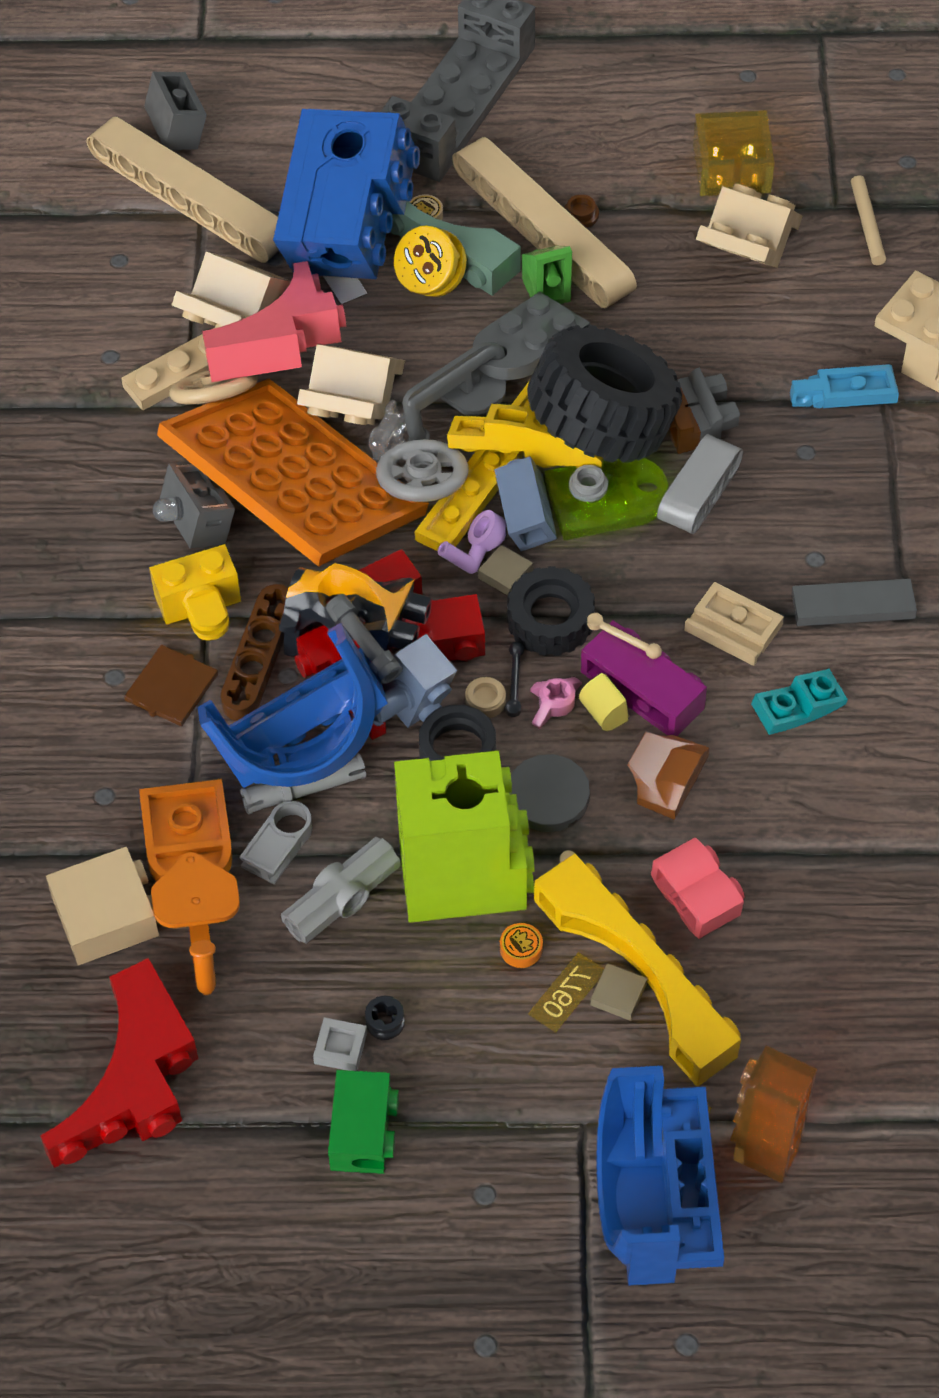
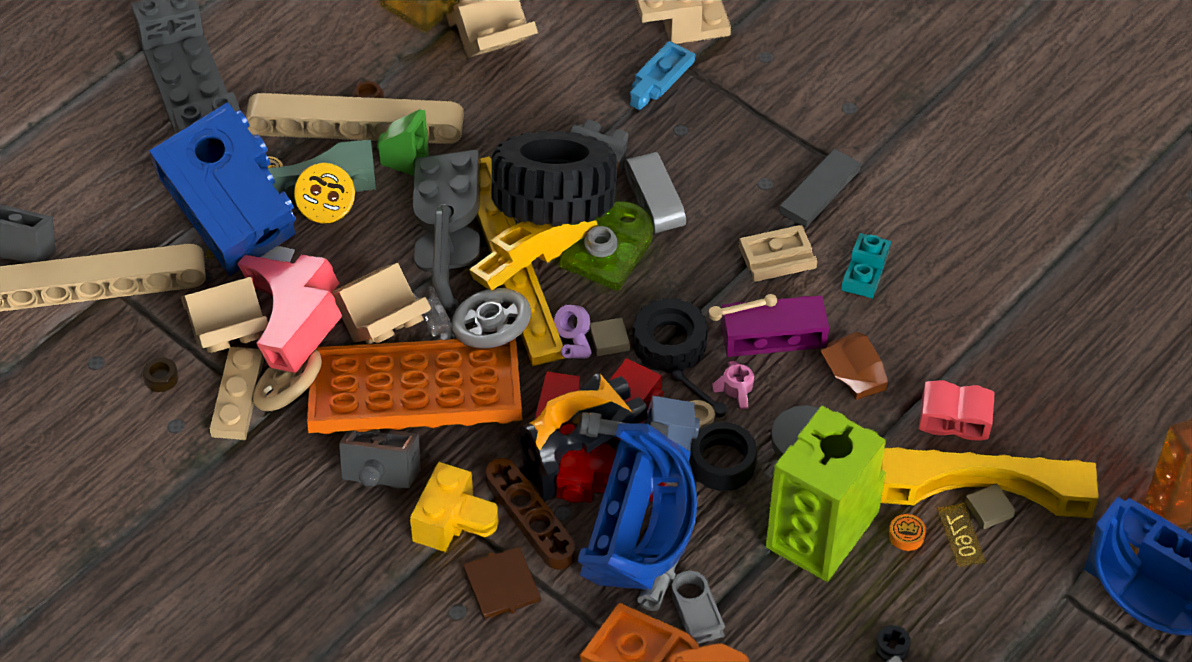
camera: 50 degrees left, 5 degrees down
light grey piece [281,837,401,944] -> none
sand blue brick [494,456,557,551] -> none
light yellow brick [579,673,629,731] -> none
none -> dark brown tile [143,358,179,392]

